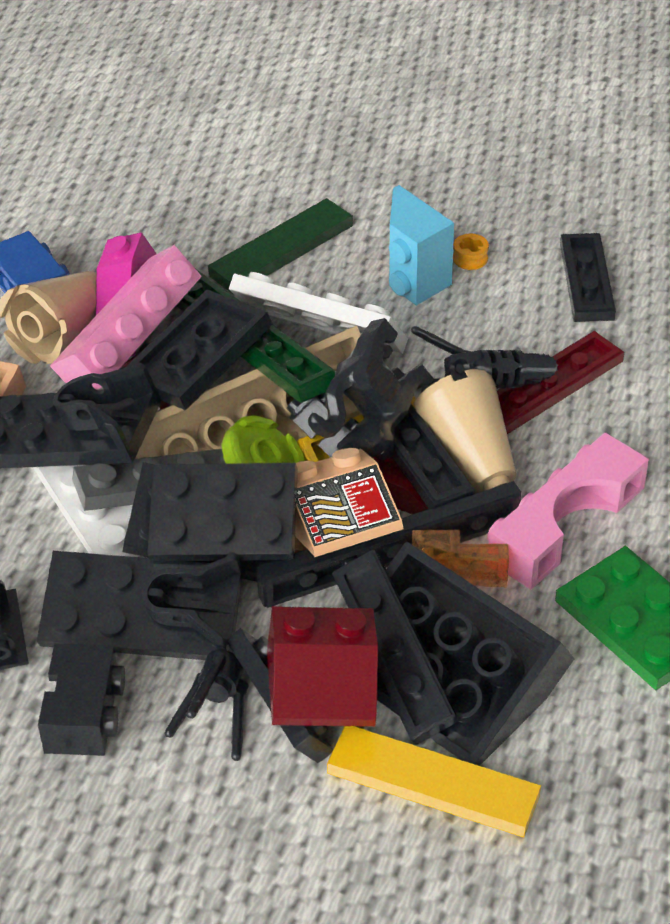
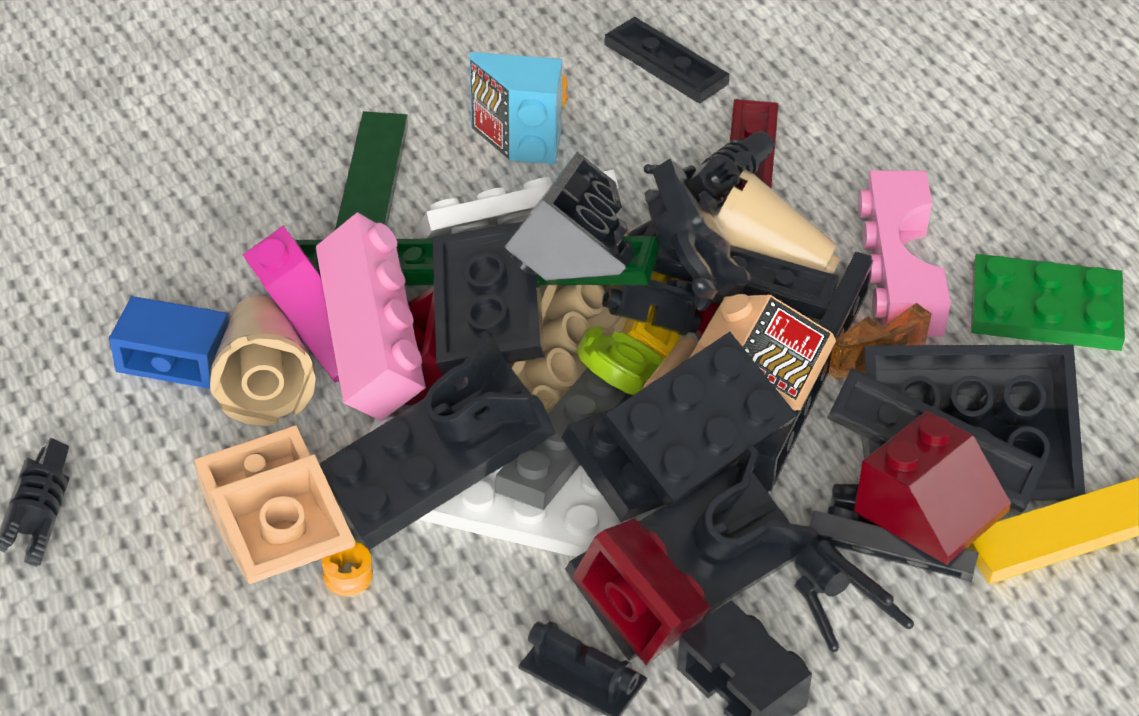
camera: 45 degrees left, 0 degrees up
none -> wedge [505,152,634,280]
none -> dark red slope [572,519,711,666]

